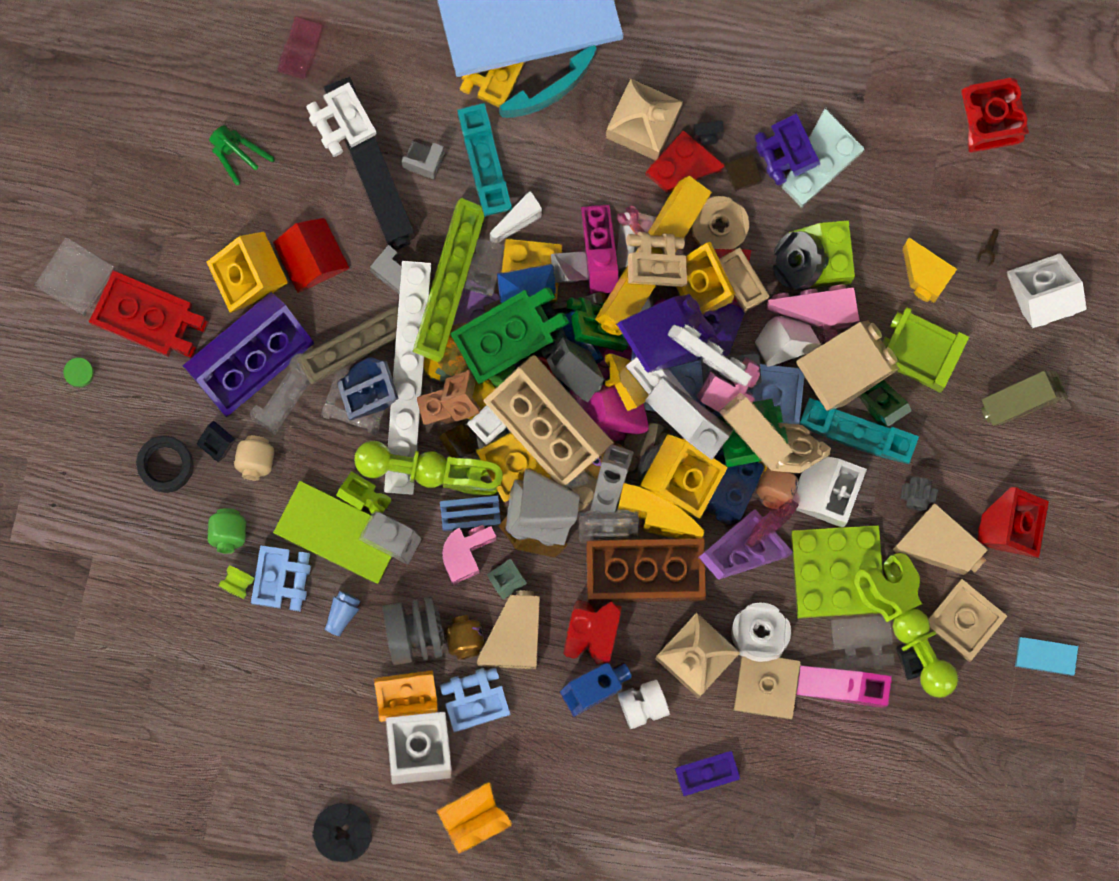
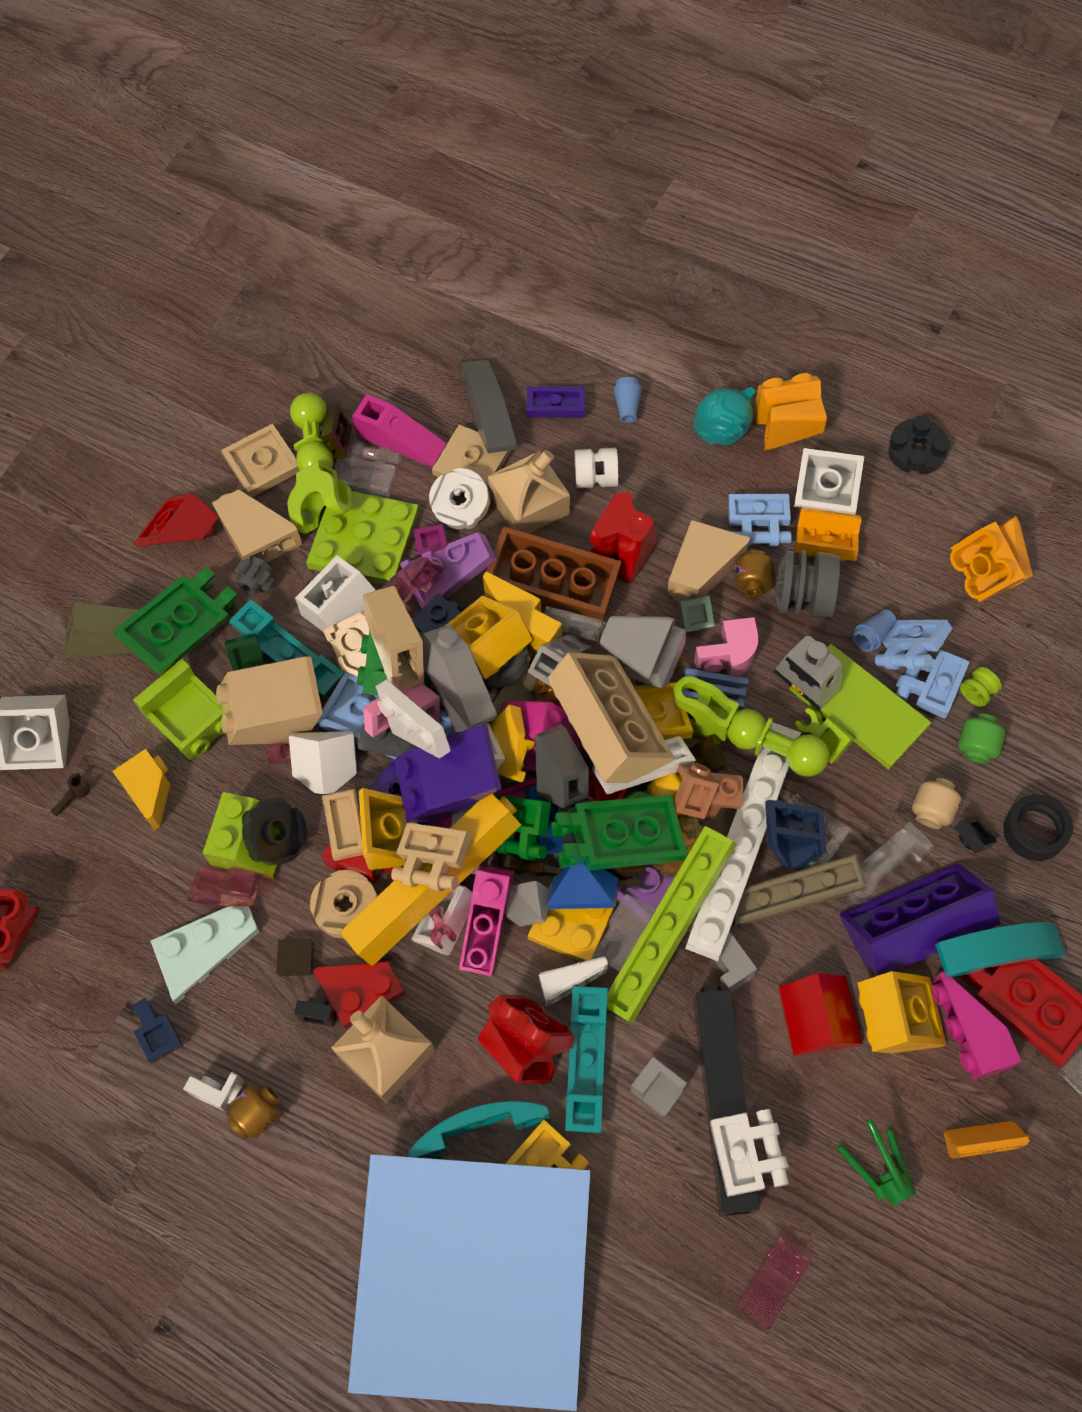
camera: 155 degrees left, 15 degrees down
blue torso [560,663,631,717] -> none
dark purple plate [755,113,821,185] -> none
bright pink slope [766,285,860,331] -> none
medium azure tile [1015,637,1078,676] -> none
none -> green tile [114,567,238,676]
none -> dark blue plate [133,998,183,1064]
none -> white bracket [183,1072,244,1113]
none -> clear pink slope [187,867,263,907]
none -> pearl gold head [227,1084,281,1139]
none -> dark brown tile [321,403,352,460]
none -> magenta plate [413,524,447,558]
none -> dark grey slope [460,360,517,453]
none -> red piece [477,994,575,1085]
none -> medium blue cone [613,377,642,423]
none -> teal helmet [693,387,756,445]
none -> light blue plate [875,620,953,670]
none -> dark pink slope [932,972,1022,1081]
none -> teal slope [935,922,1067,978]
none -> light orange slope [944,1121,1029,1159]
none -> light orange piece [950,515,1033,603]

